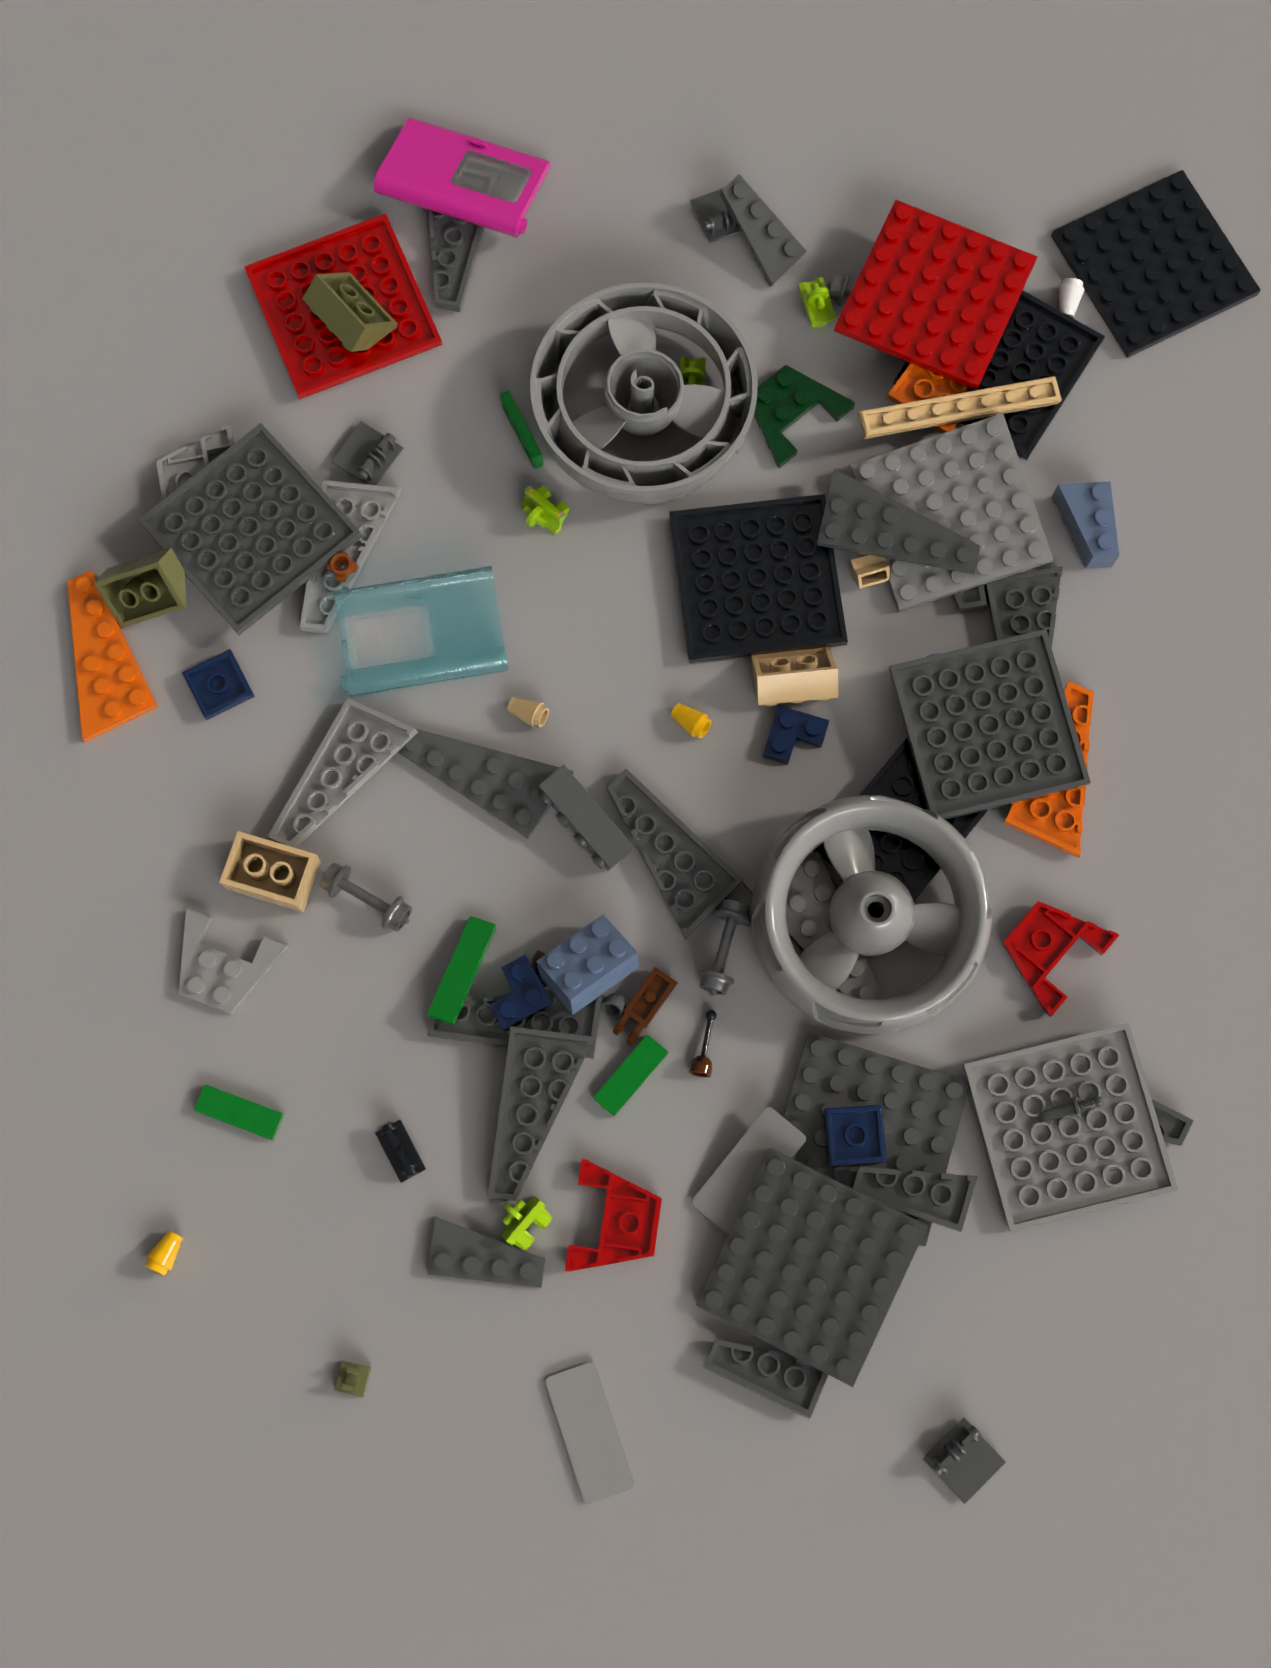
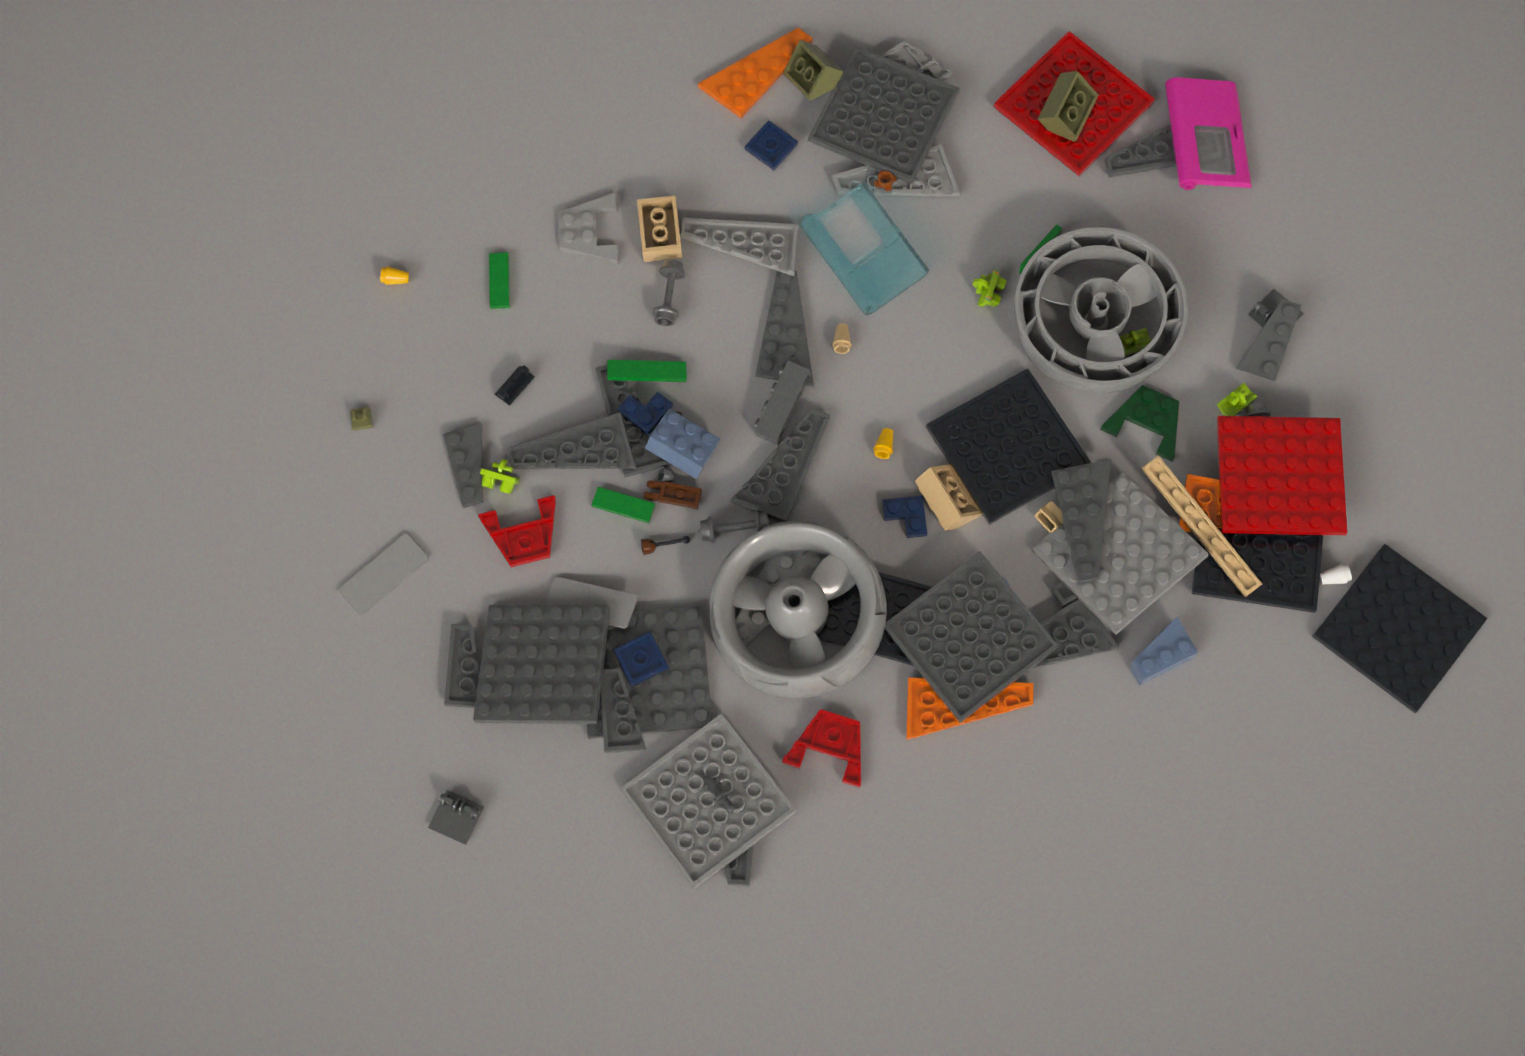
camera: 70 degrees right, 5 degrees down
dark grey hinge [331,421,404,485] -> none

